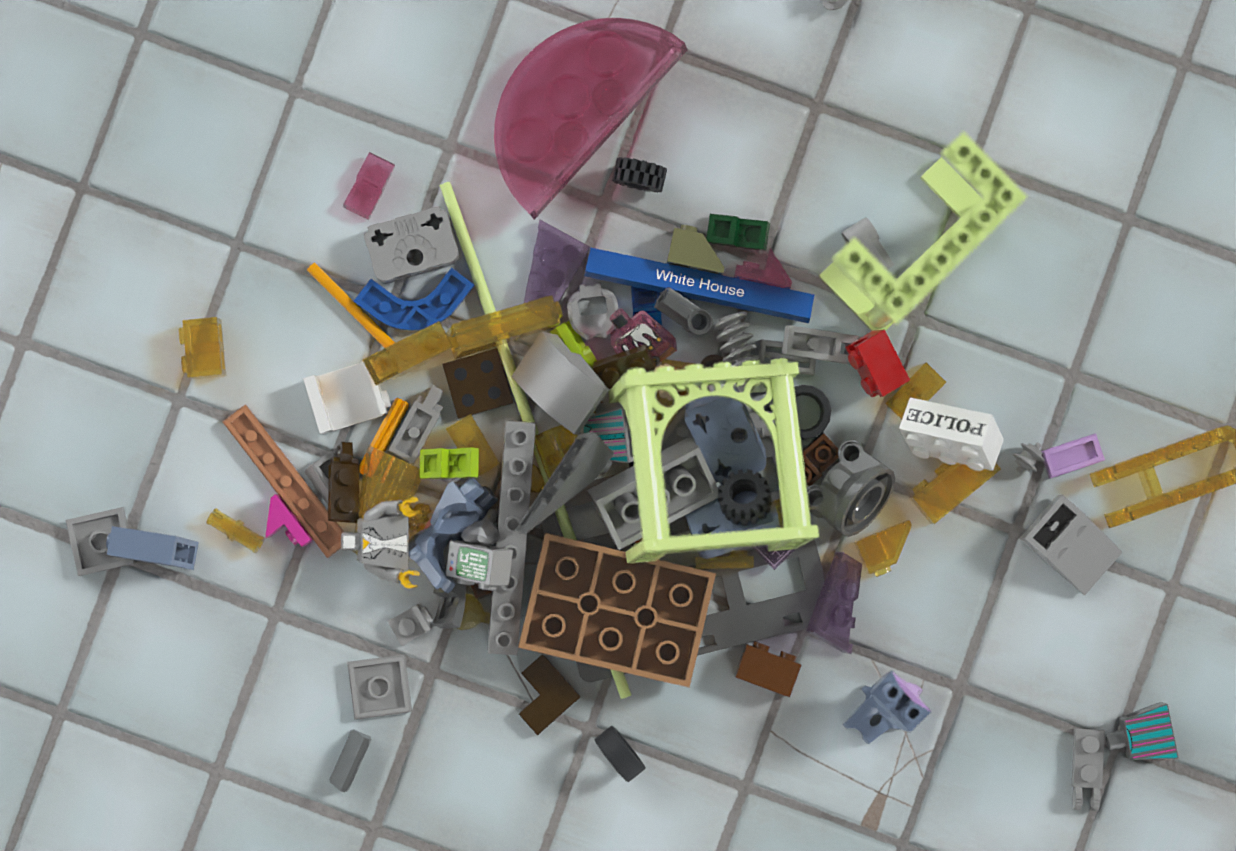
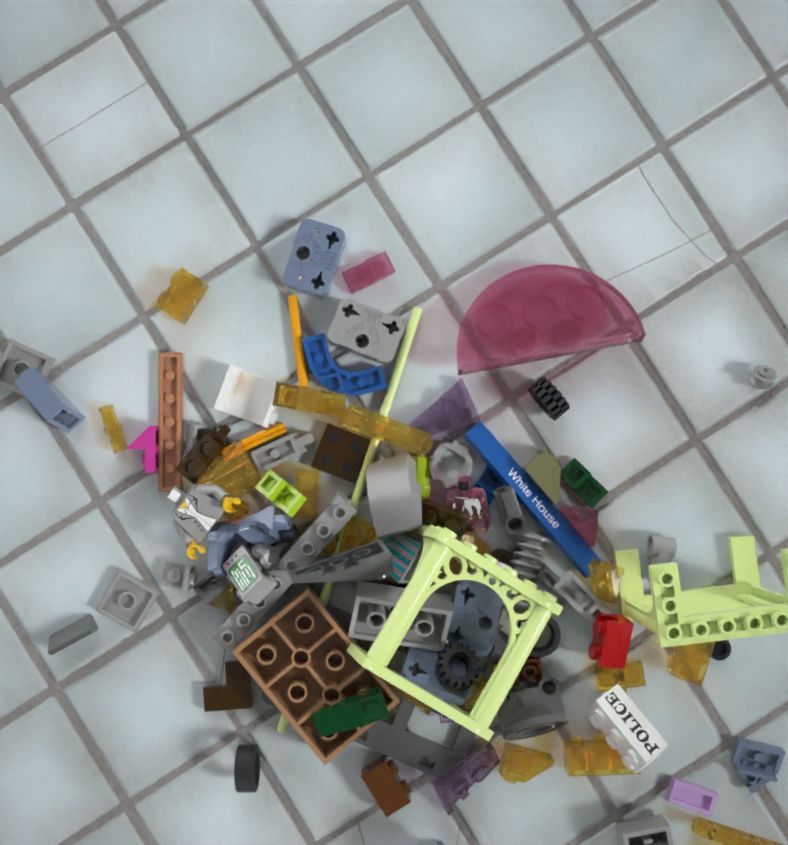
camera: 35 degrees right, 0 degrees up
light grey wheel [1013,442,1045,473] -> none
none -> sand blue axle [283,218,346,299]
none -> dark green slope [311,685,390,737]
none -> clear yellow slope [589,559,624,604]
none -> clear yellow brick [667,641,715,686]
none -> black tile [705,640,731,661]
none -> sand blue slope [731,737,785,794]

